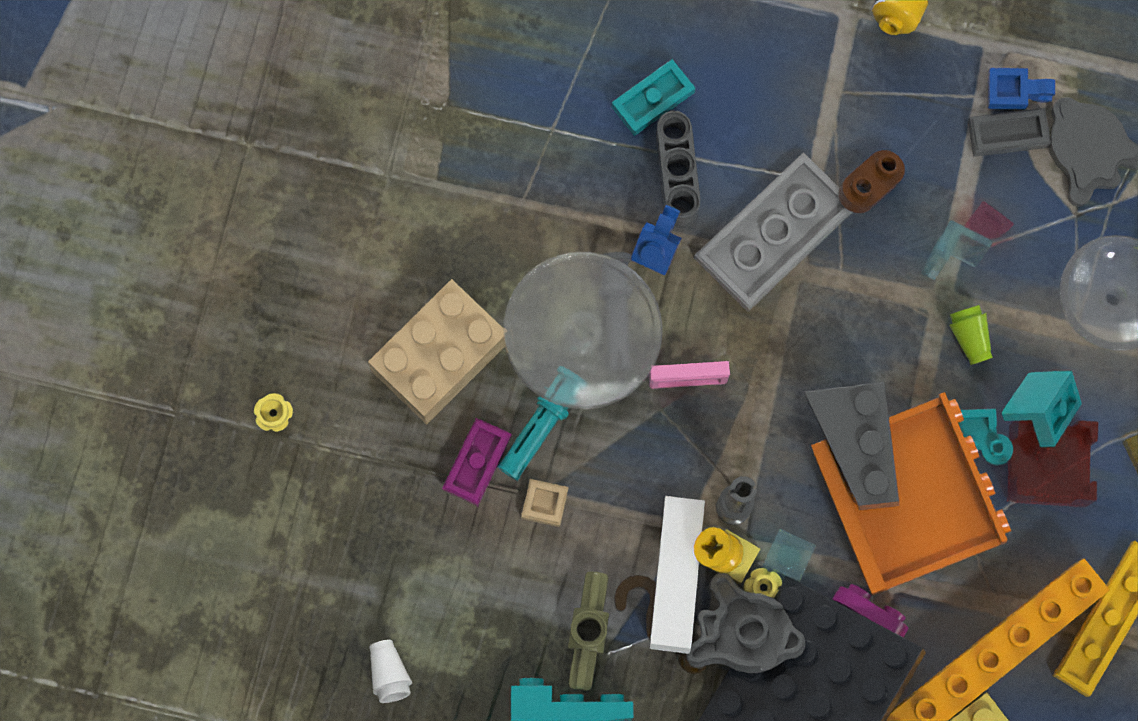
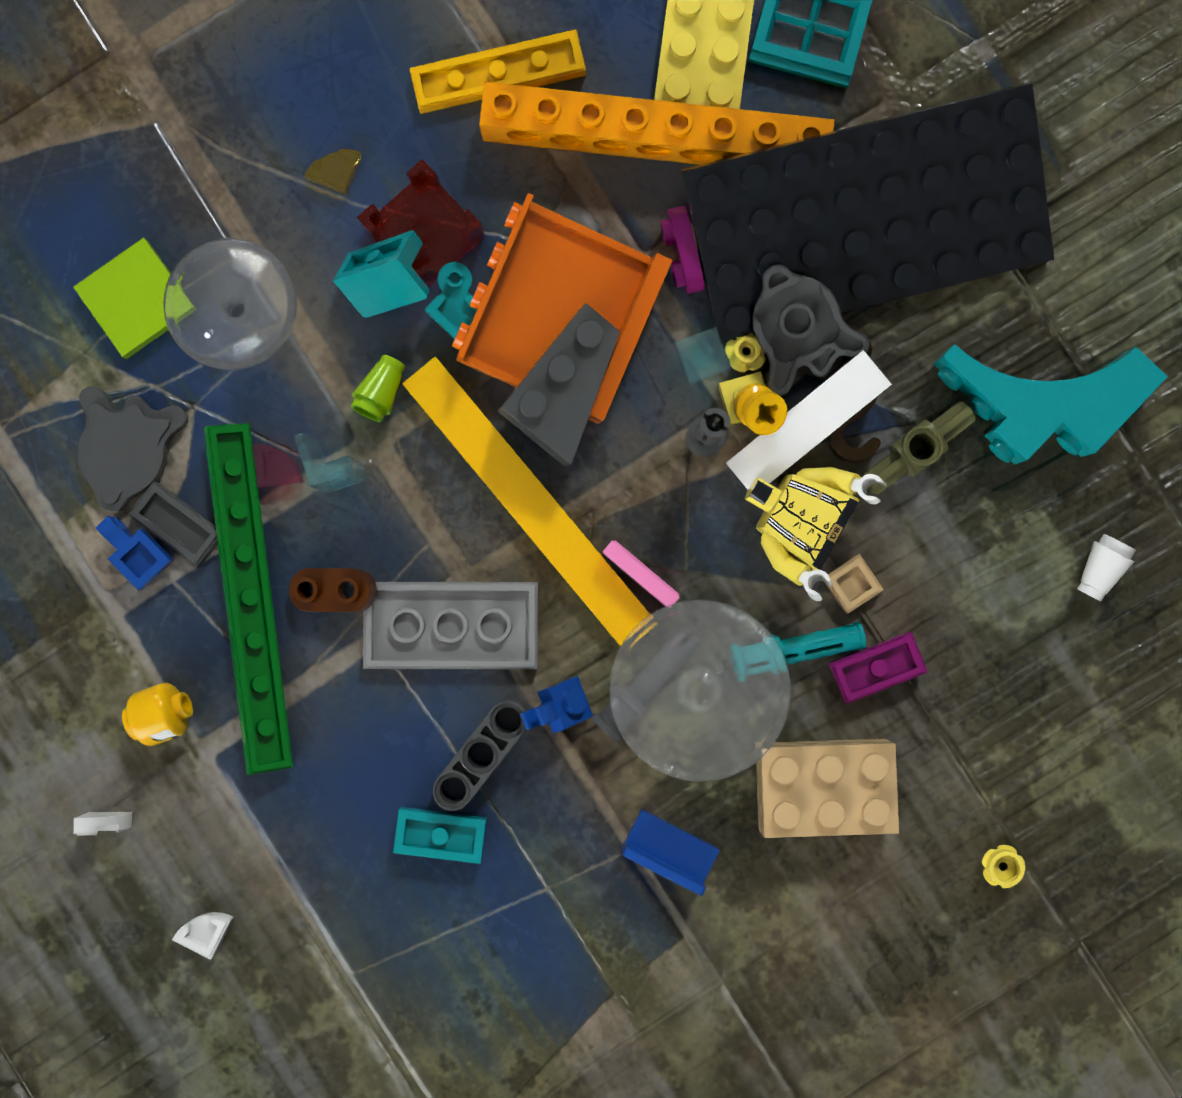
camera: 130 degrees left, 10 degrees up
none -> green tile [203,423,293,775]
none -> yellow tile [402,356,657,650]
none -> blue panel [622,808,720,896]
none -> light yellow torso [745,467,886,601]

